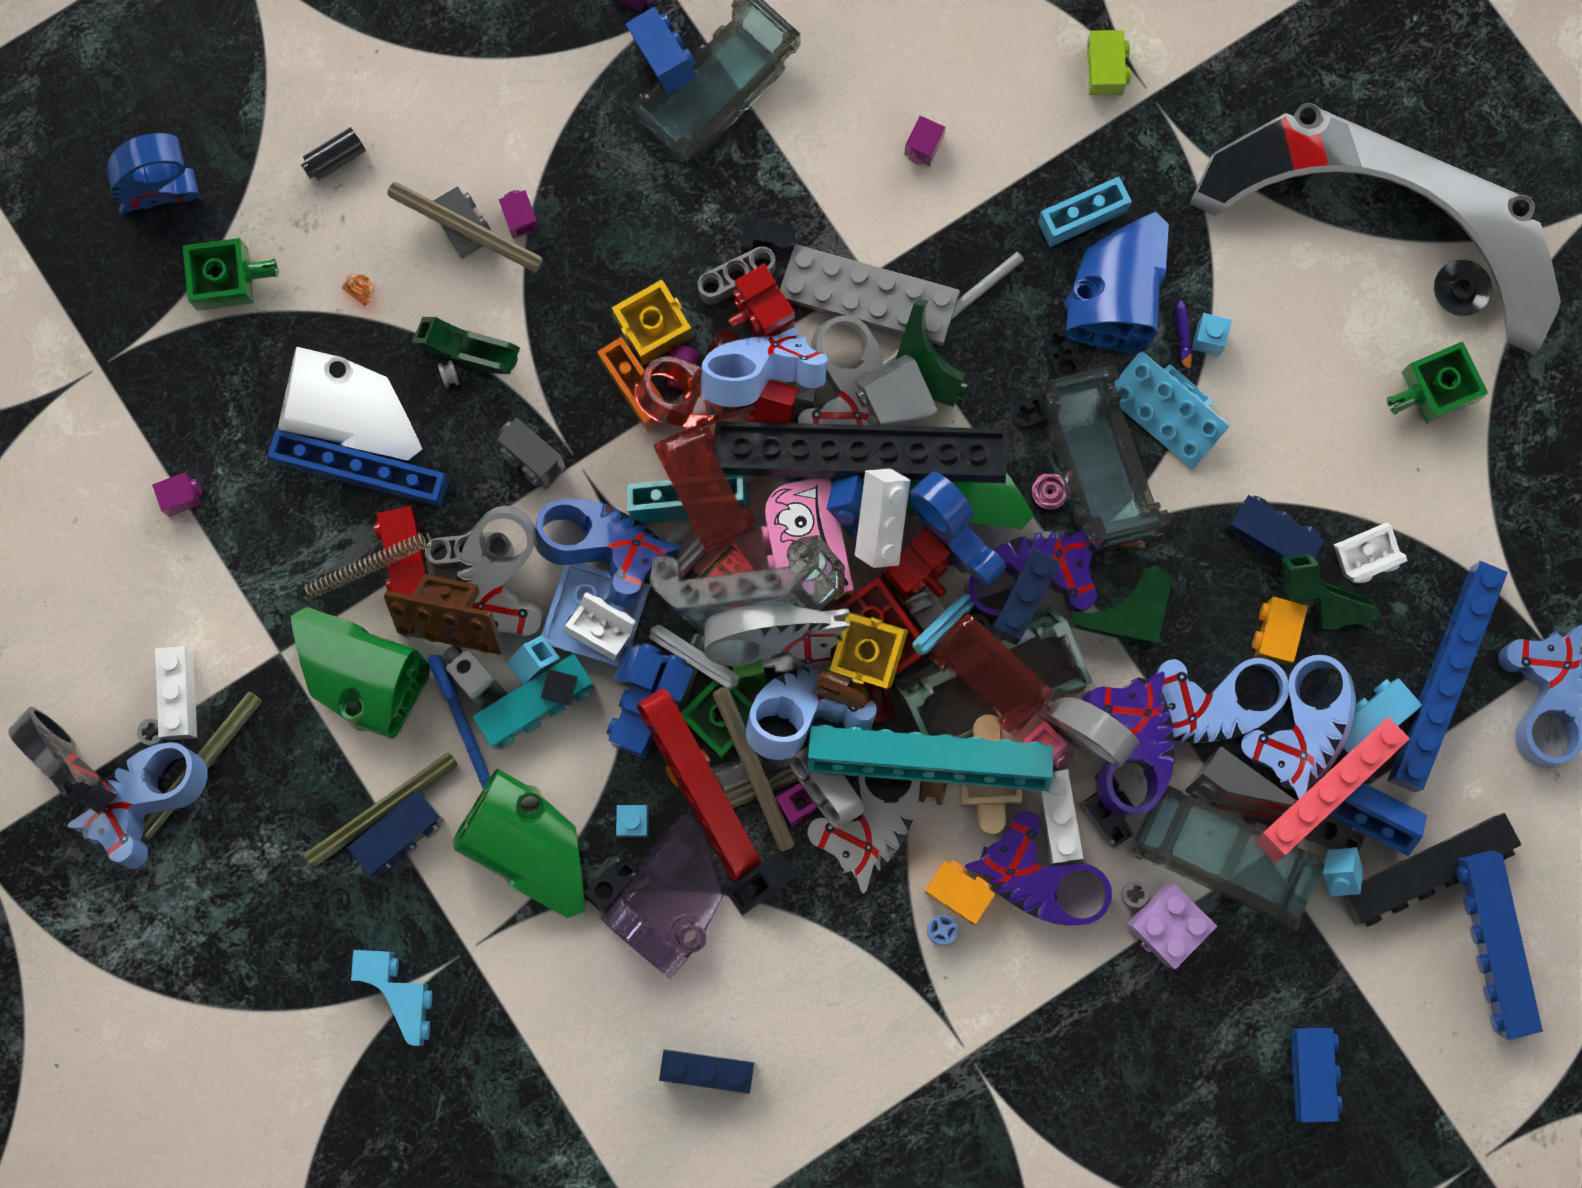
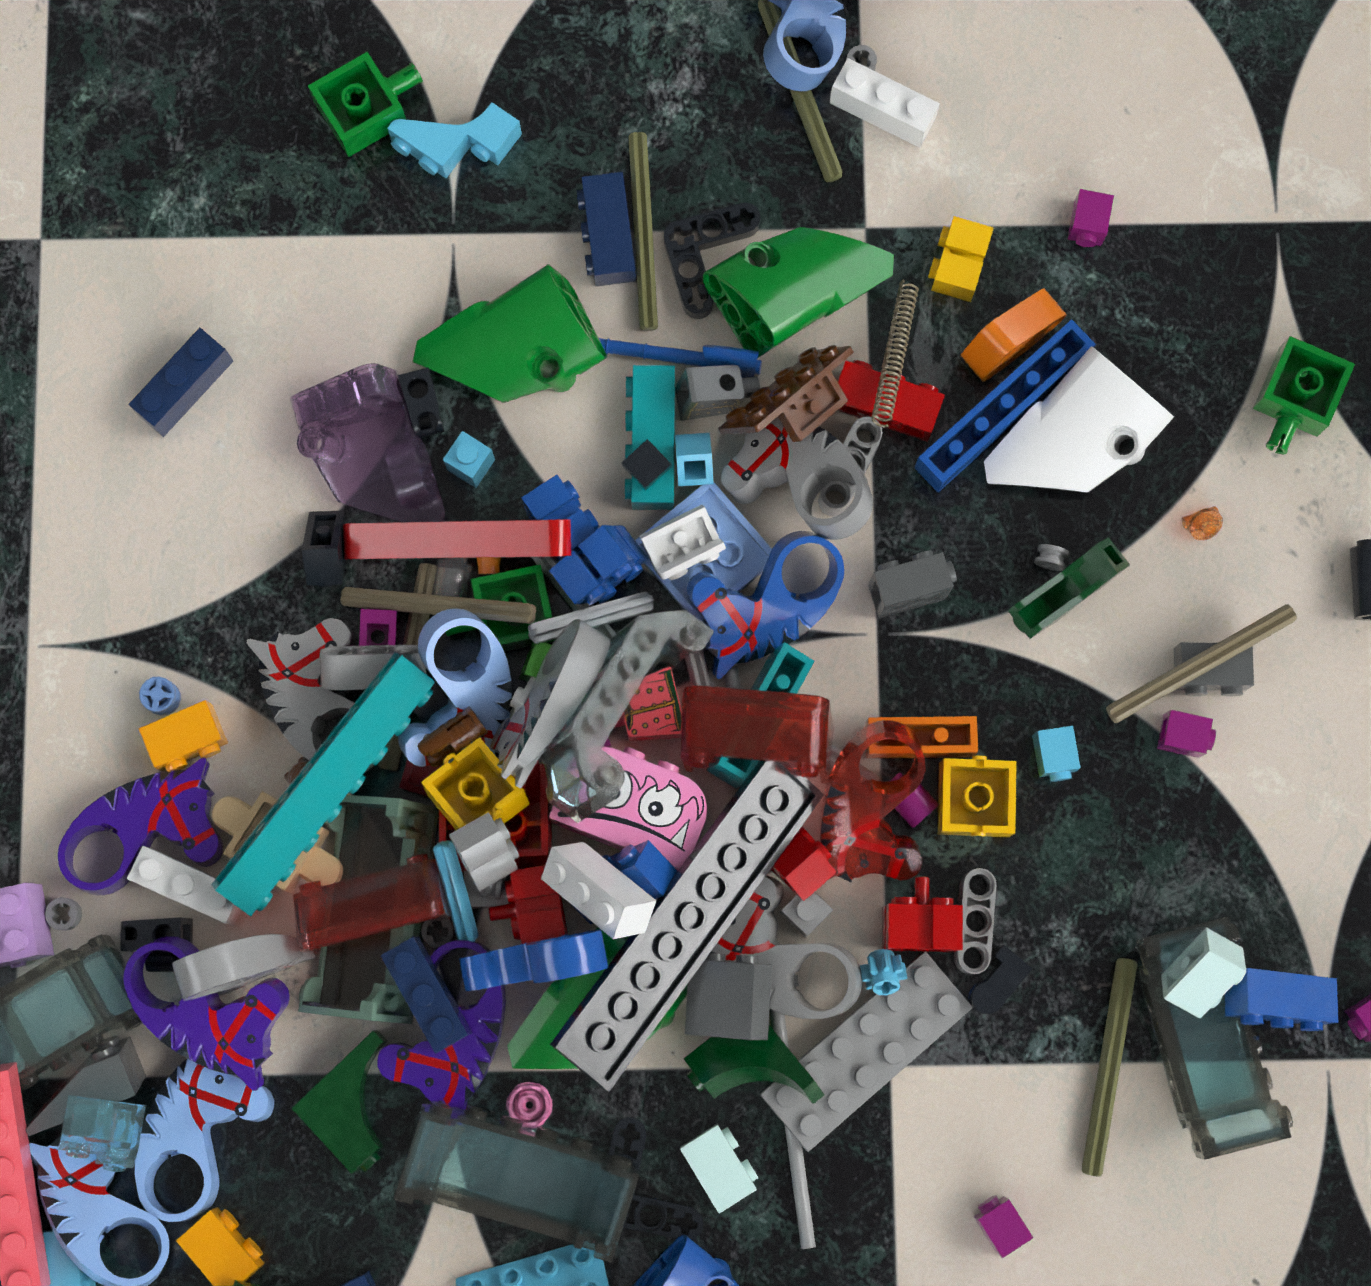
camera: 120 degrees right, 0 degrees up
light blue animal [701,327,827,407] -> none
bright pink bracket [1023,721,1074,772] -> none
none -> clear light blue brick [59,1095,146,1172]
none -> green brick [308,52,423,157]
none -> light grey brick [449,812,520,891]
none -> black beam [664,203,761,319]
none -> light aqua brick [680,1124,758,1213]
none -> medium azure gear [860,949,908,995]
none -> yellow piece [928,216,994,302]
none -> orange beam [961,288,1067,382]
none -> medium azure brick [1032,726,1080,782]
none -> olive axle [1081,958,1137,1177]
none -> light aqua brick [1161,927,1246,1018]

